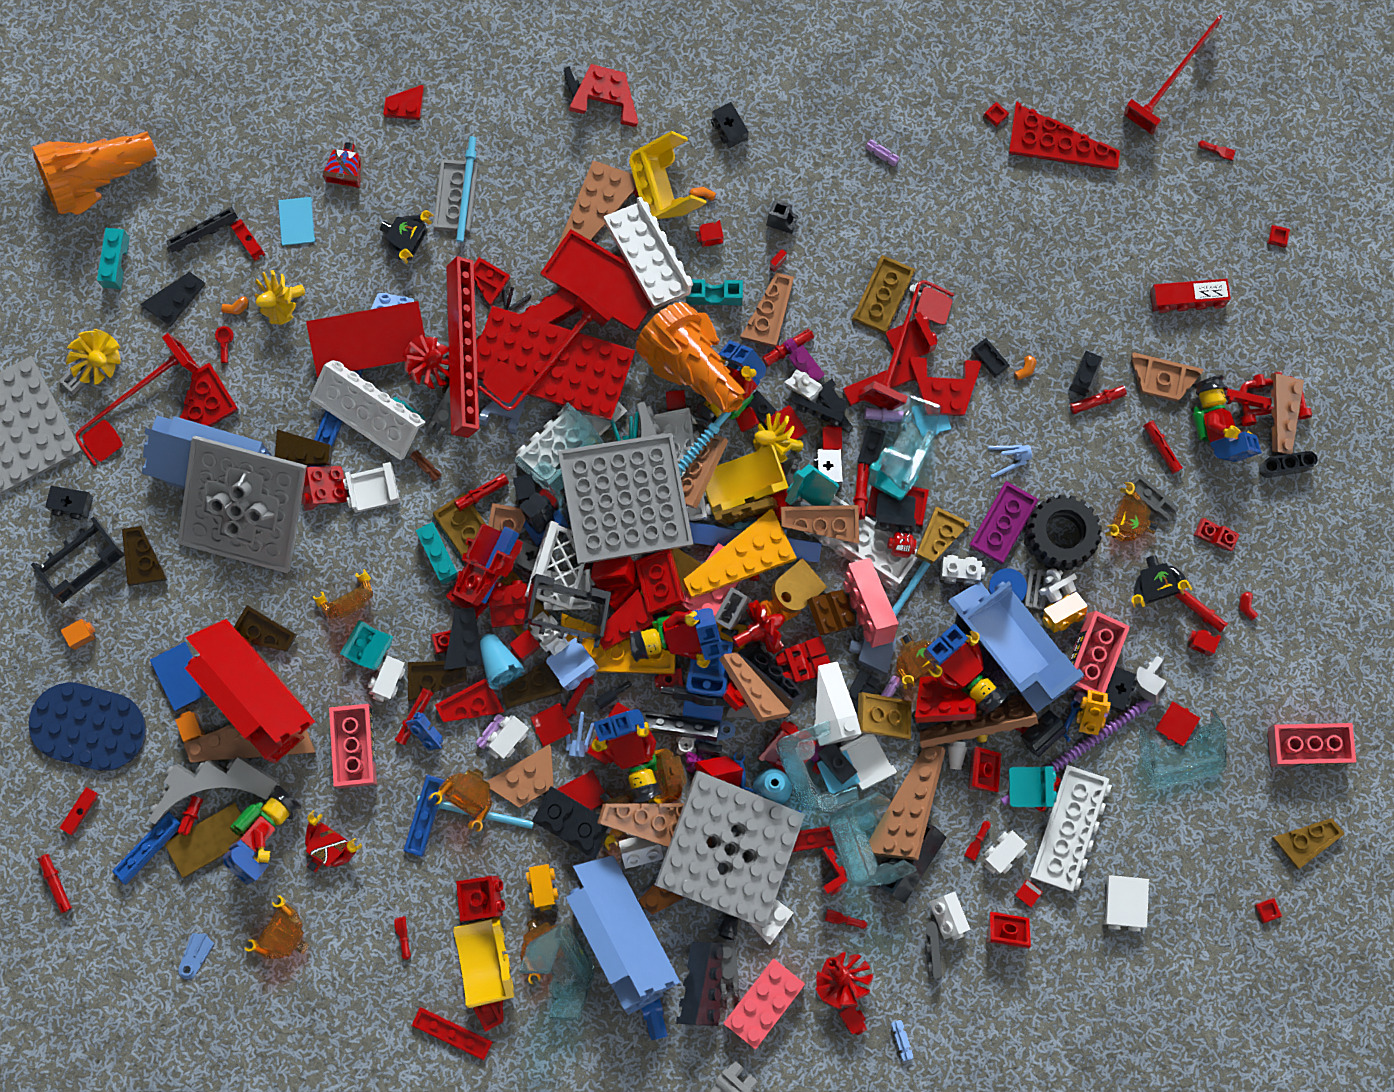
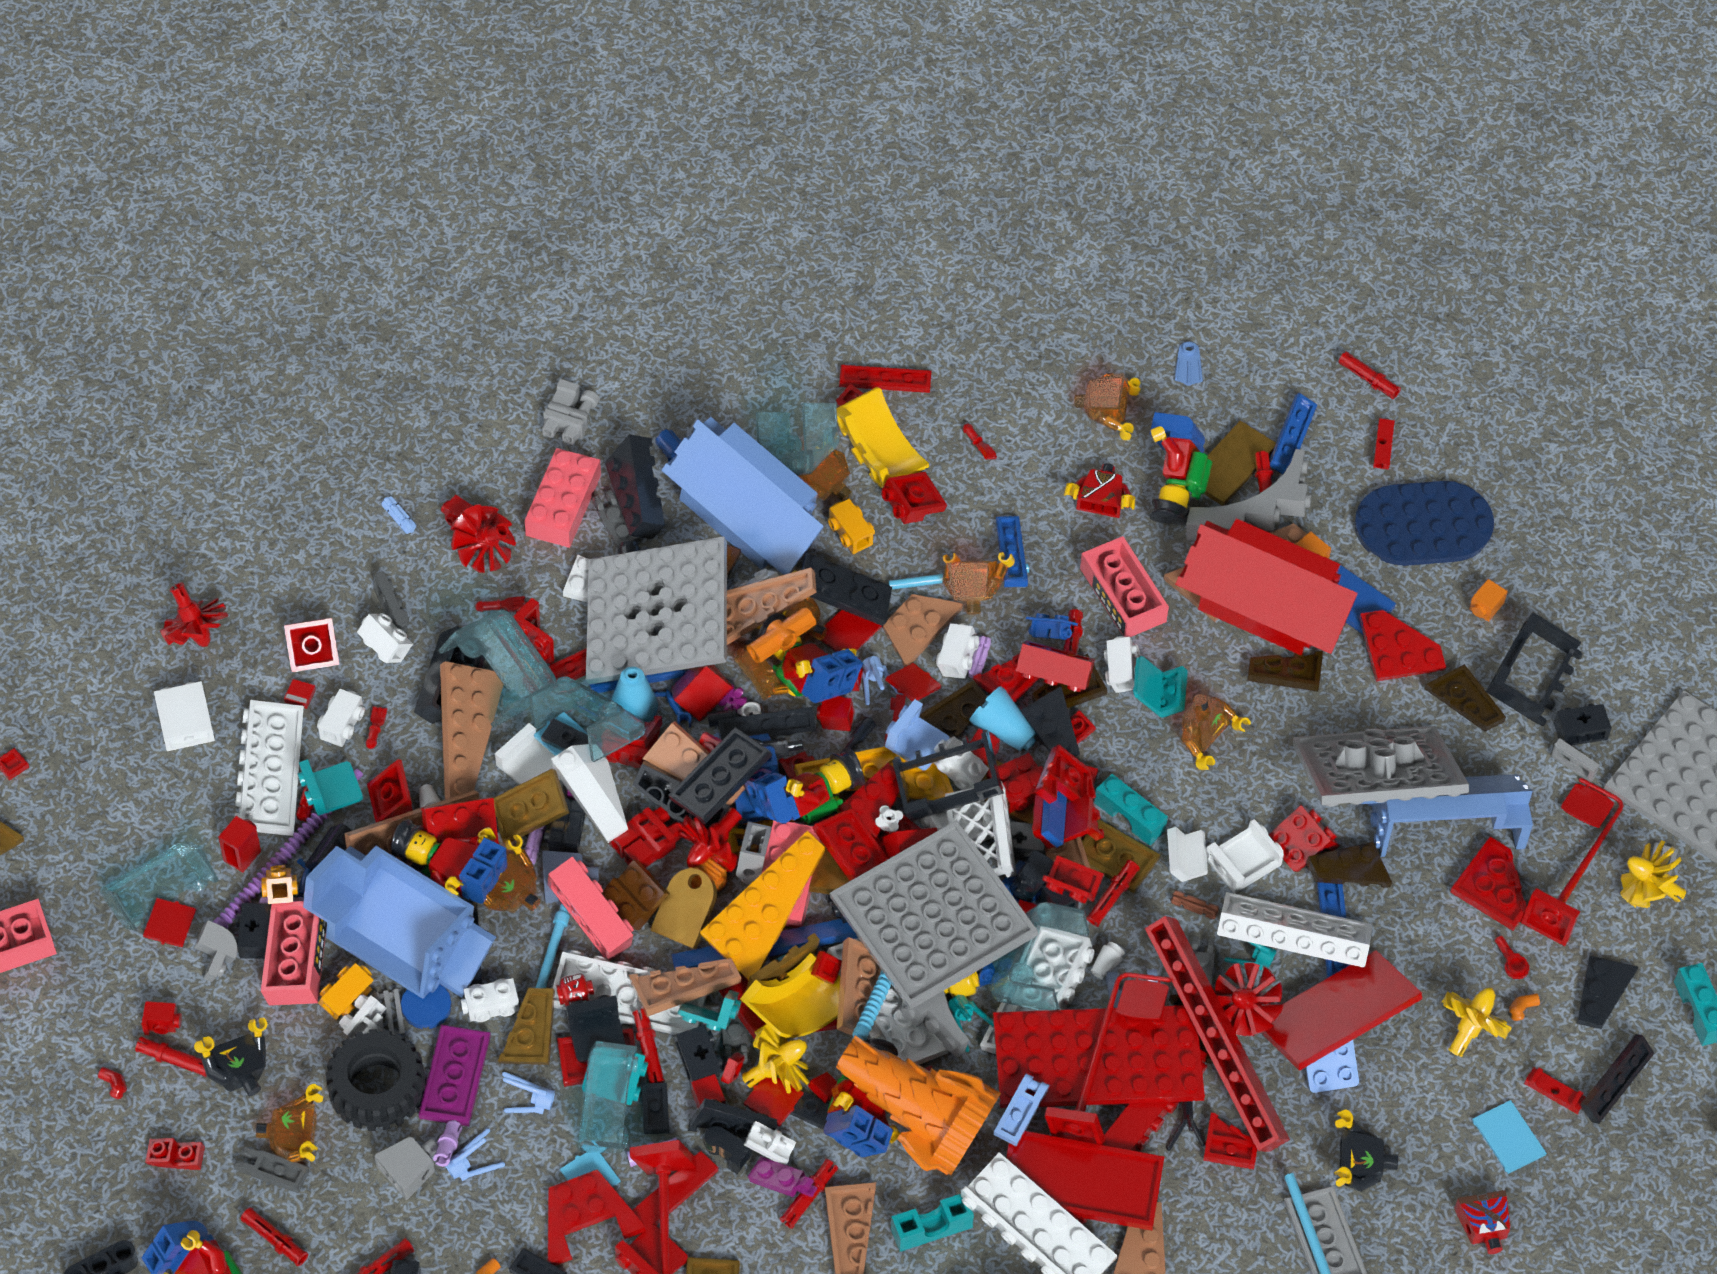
camera: 160 degrees right, 20 degrees down
none -> red piece [160,582,228,647]
none -> red brick [218,816,261,873]
none -> light grey torso [374,1137,438,1200]
none -> lavender pin [433,1120,462,1167]
none -> light blue plant [502,1072,555,1114]
none -> black piece [669,727,772,824]
none -> red tile [721,1052,745,1084]
none -> orange piece [747,608,816,663]
none -> red tile [811,951,842,984]
none -> white plate [875,806,903,832]
none -> light blue plate [993,1073,1050,1146]
none -> brick [1016,640,1095,692]
none -> red bracket [1042,855,1104,904]
none -> white cone [1090,942,1125,980]
none -> white panel [1167,827,1208,882]
none -> red plate [1359,610,1446,682]
none -> light grey tile [1551,738,1600,782]

